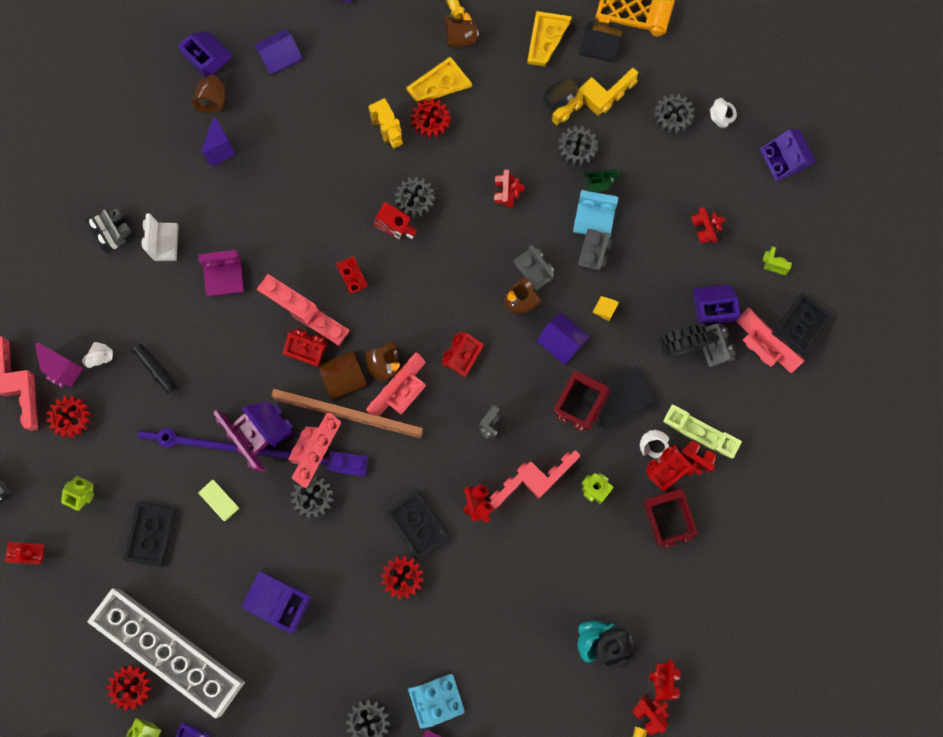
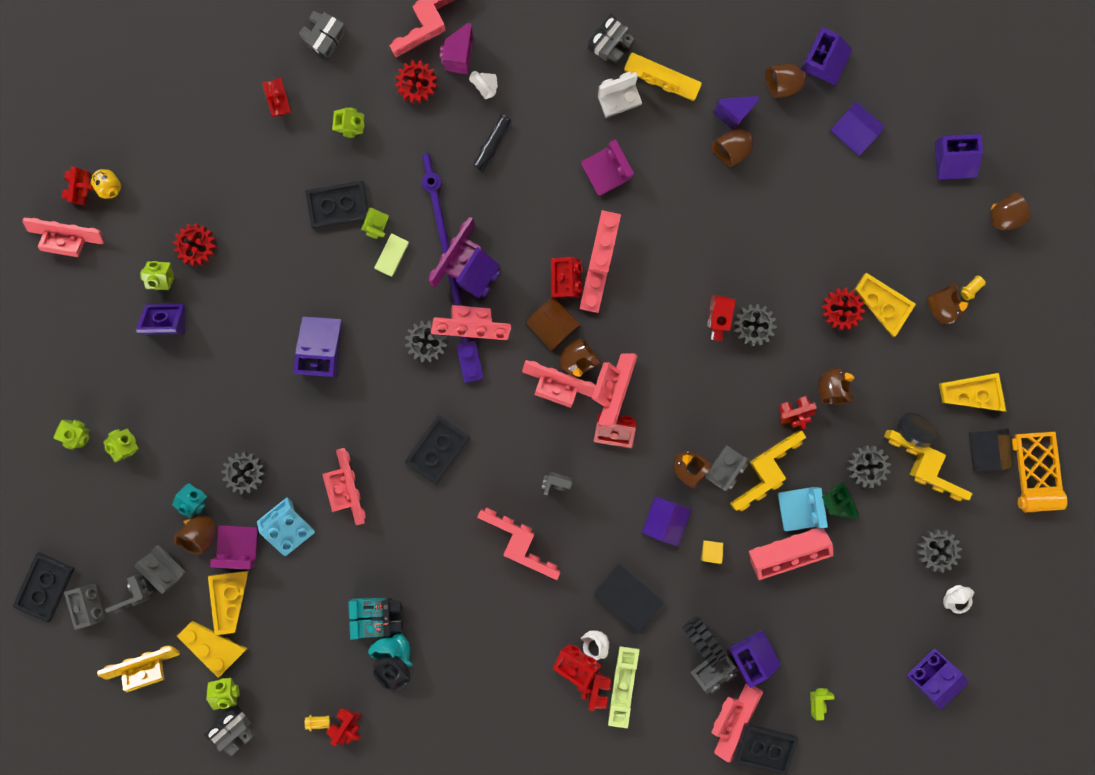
camera: 65 degrees right, 10 degrees up
white brick [87,588,245,718] -> none
nougat tile [272,389,423,438] -> none
red hips [336,256,368,293] -> none
yellow hips [368,98,403,149] -> none
red gear [381,556,424,600] -> none
red hips [463,485,493,523] -> none
dark red window [553,370,611,432] -> none
dark grey bracket [578,229,612,271] -> none
lime brick [581,473,614,504] -> none
dark red window [642,488,698,549] -> none
red hips [649,660,681,701] -> none
red hips [691,207,725,243] -> none
none -> coral bracket [322,448,366,525]
none -> hips [349,598,403,640]
none -> lime bracket [361,208,389,239]
none -> coral bracket [592,353,637,427]
none -> yellow bracket [624,53,702,101]
none -> reddish brown piece [711,129,753,167]
none -> yellow bracket [730,431,806,511]
none -> coral brick [749,528,834,580]
none -> reddish brown piece [818,368,854,405]

